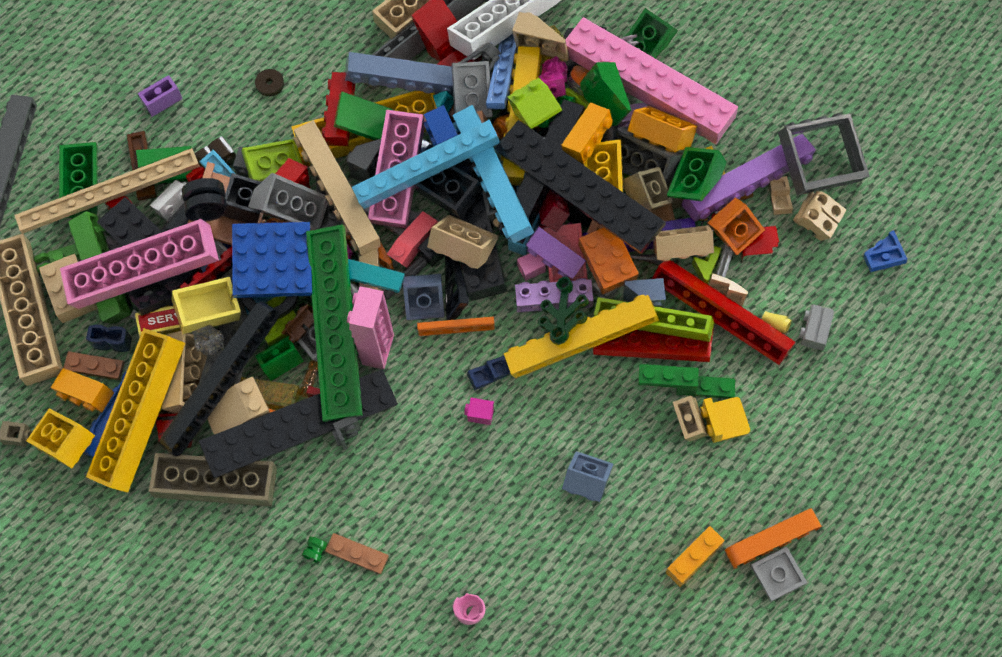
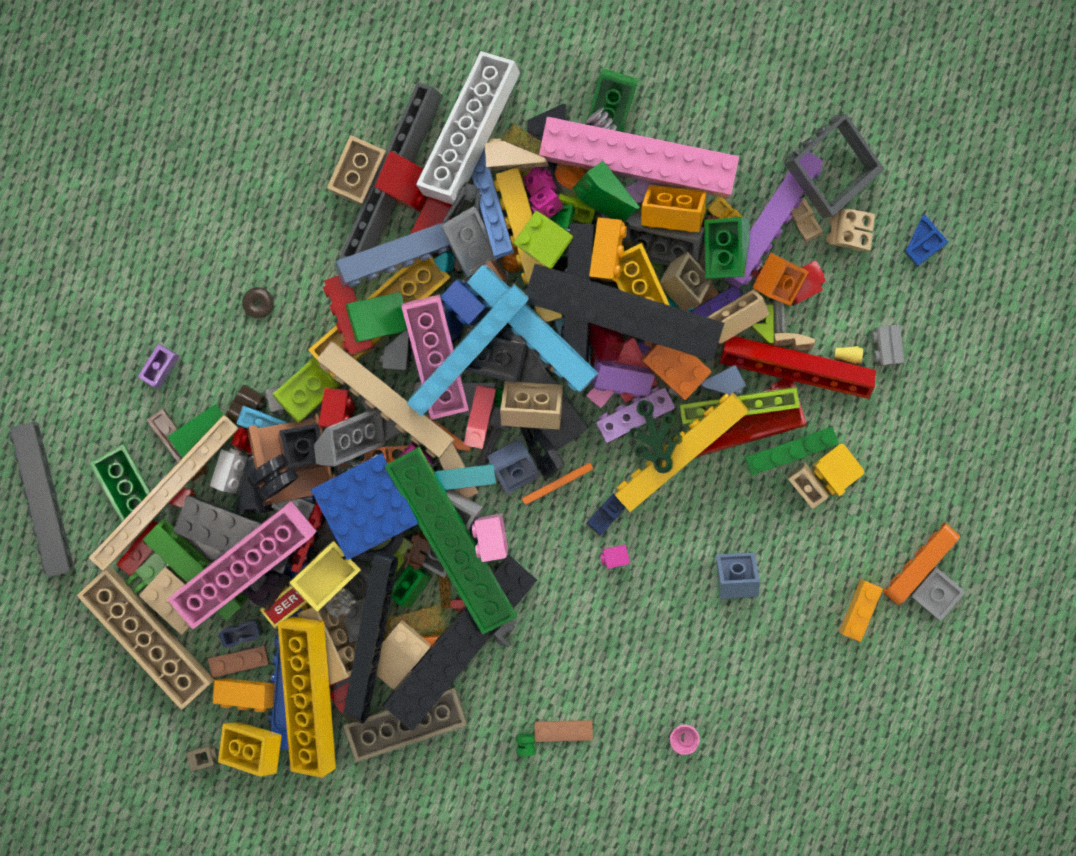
camera: 30 degrees left, 20 degrees up
none -> red plate [116,520,159,576]

